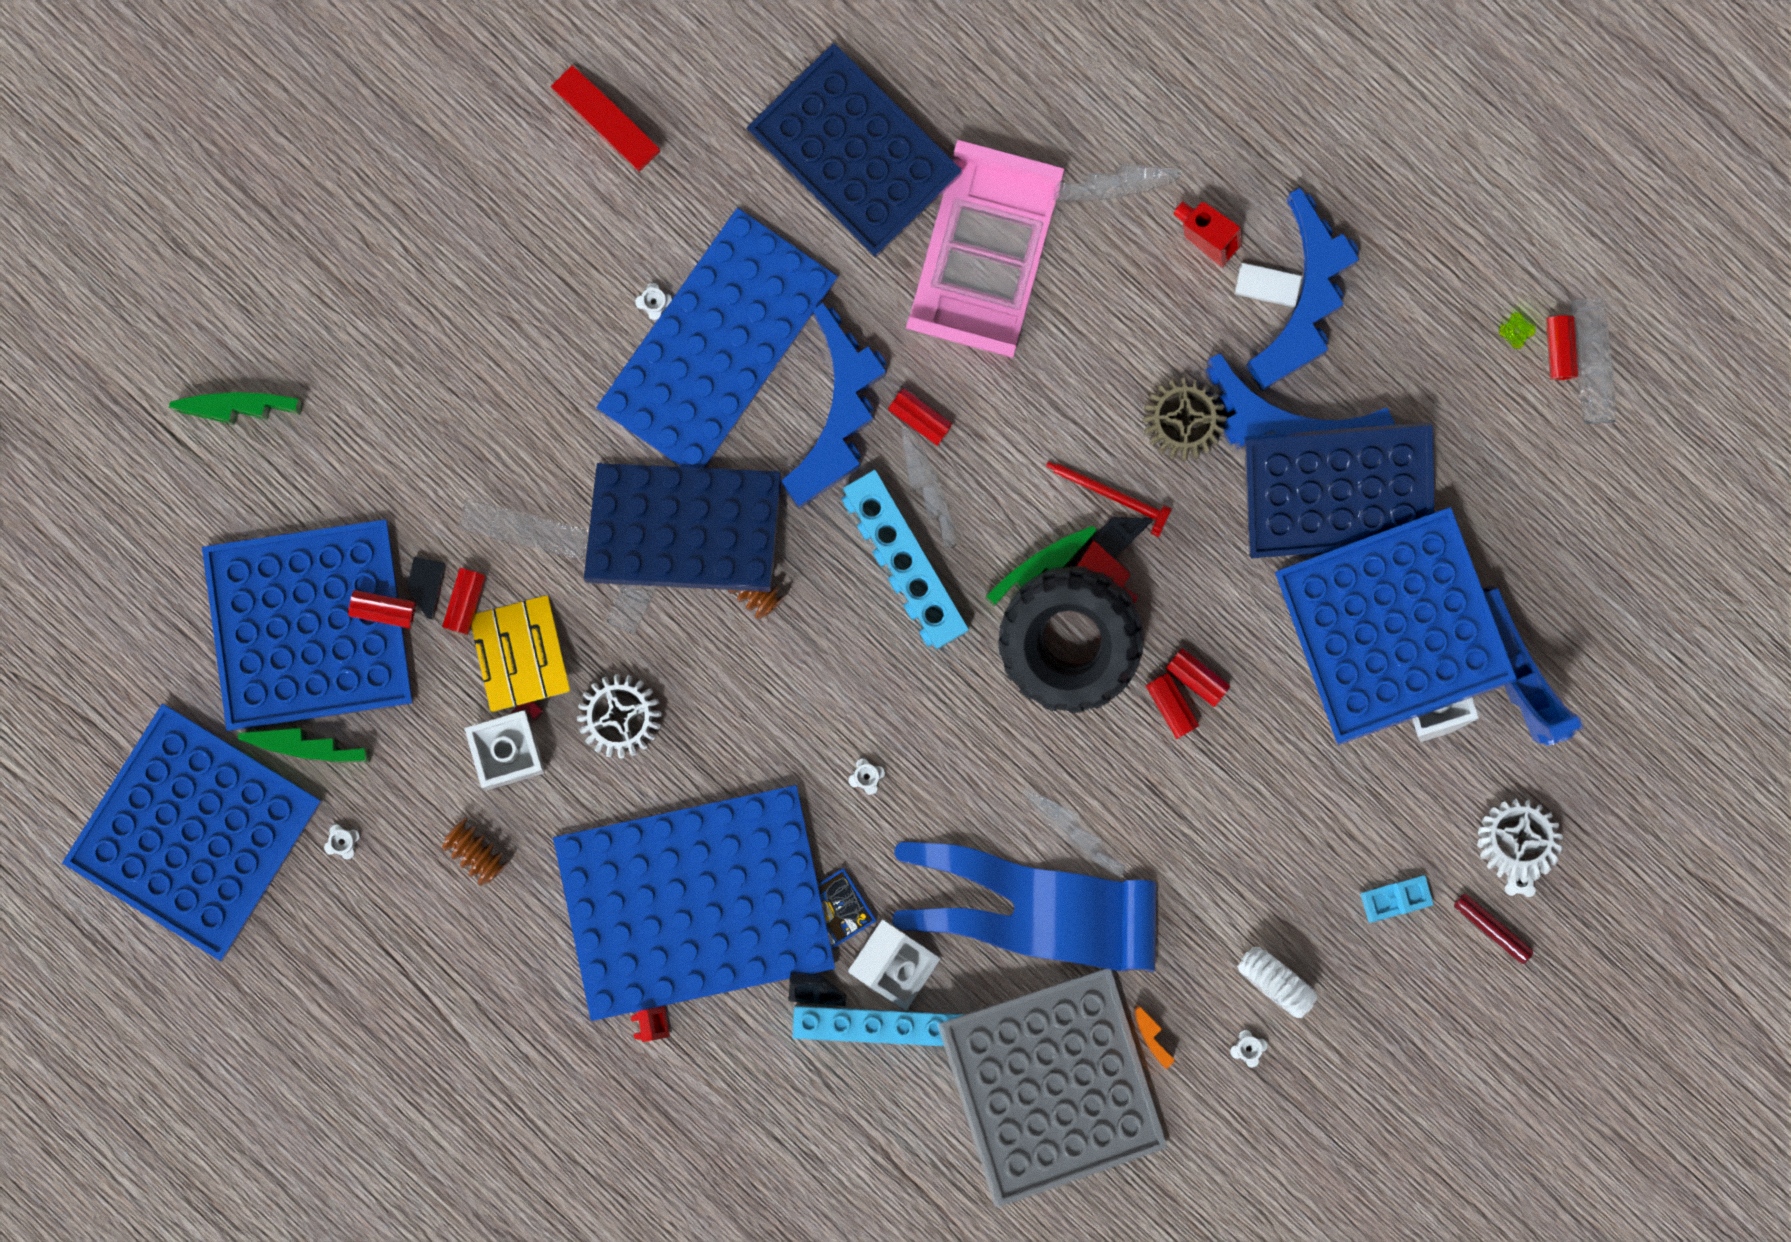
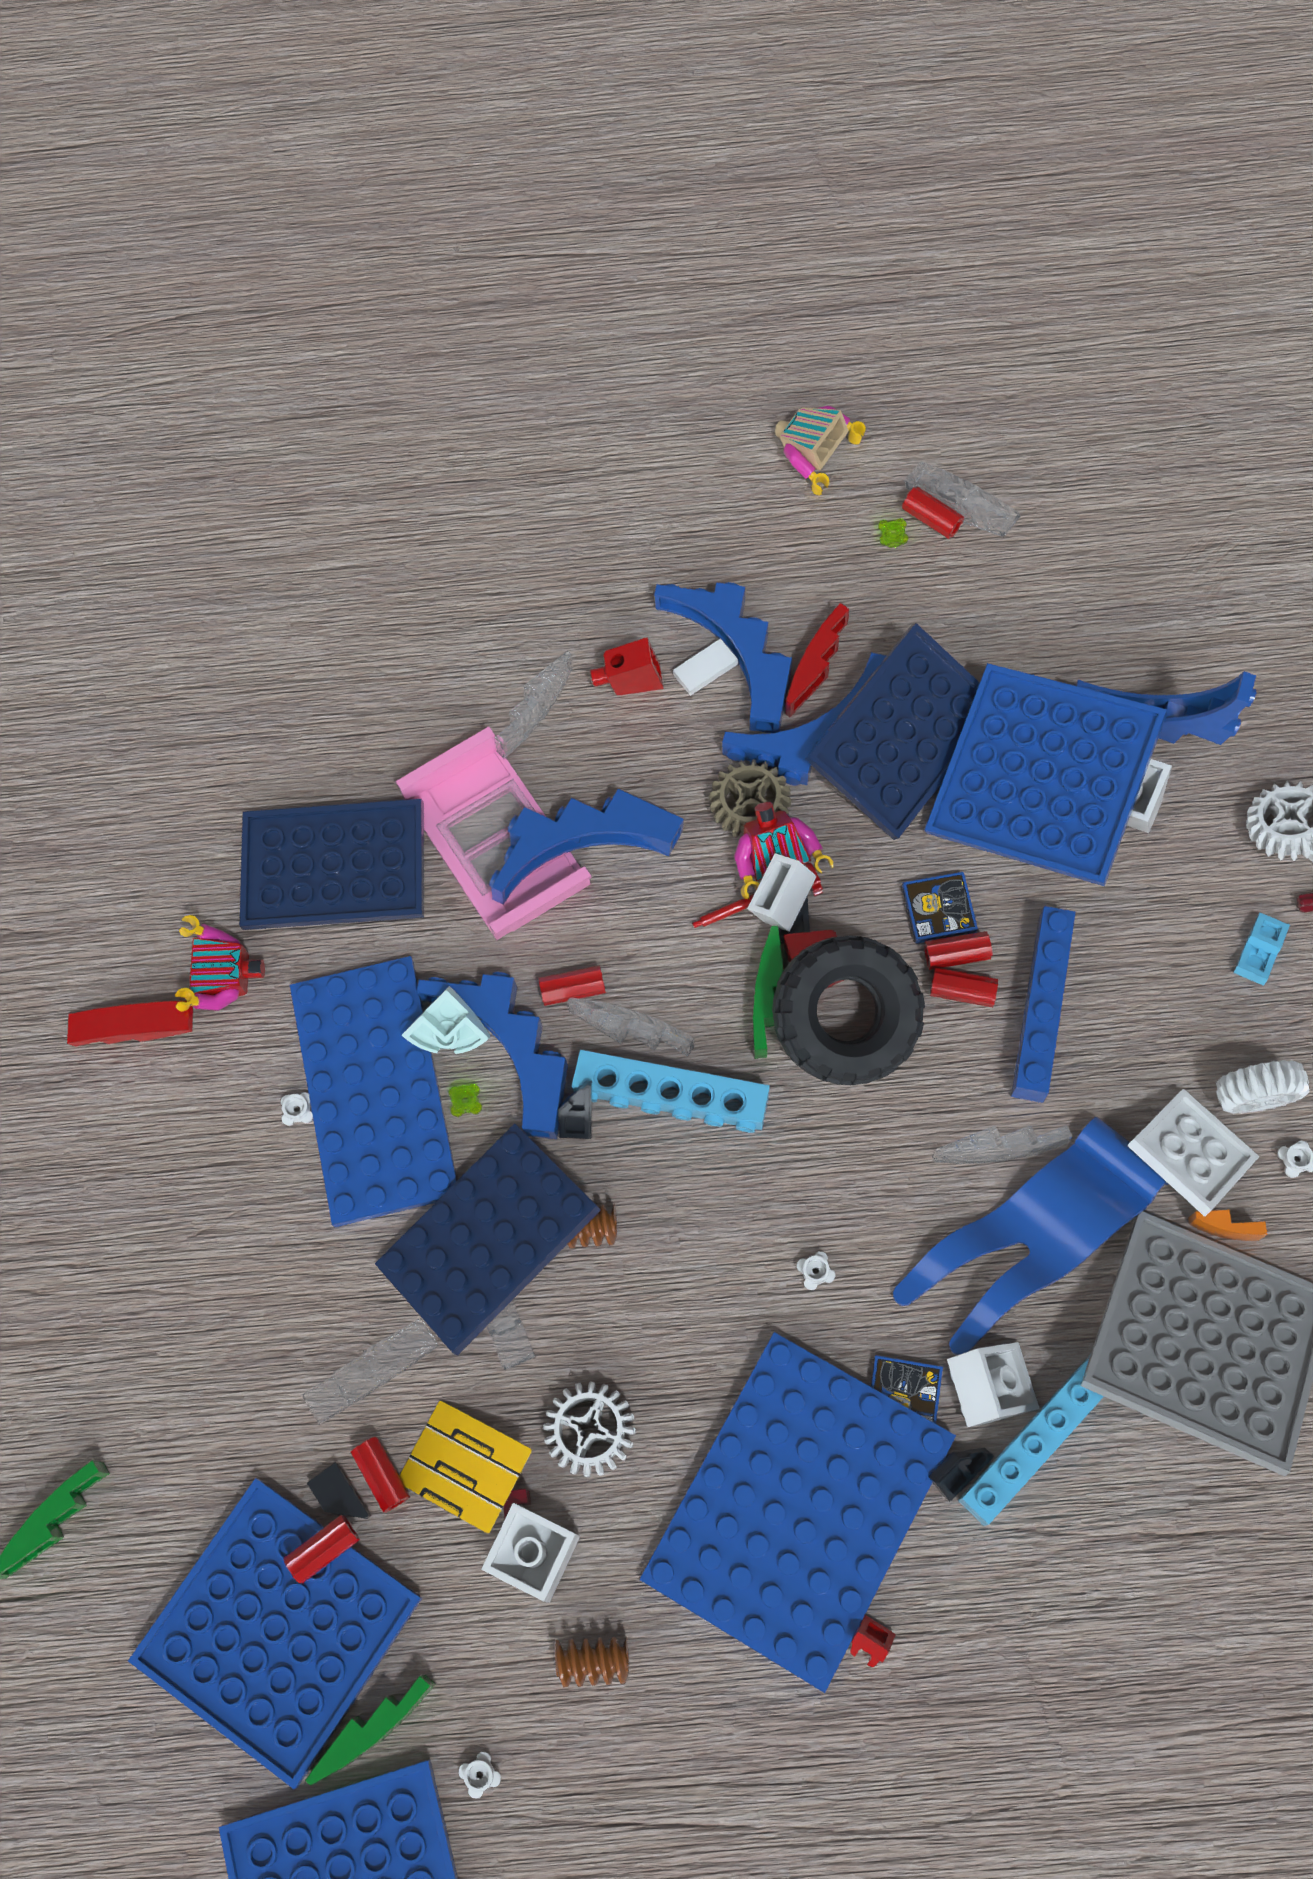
camera: 35 degrees left, 15 degrees down
none -> torso [175,915,265,1011]
none -> light aqua brick [402,986,490,1054]
none -> clear neon green plate [449,1084,482,1117]
none -> blue arch [489,789,684,905]
none -> black tile [559,1081,592,1139]
none -> torso [734,802,833,899]
none -> white piece [747,853,817,931]
none -> torso [775,405,866,495]
none -> red slope [786,603,849,717]
none -> tile [902,872,978,944]
none -> blue brick [1011,906,1076,1103]
none -> white plate [1128,1089,1259,1216]

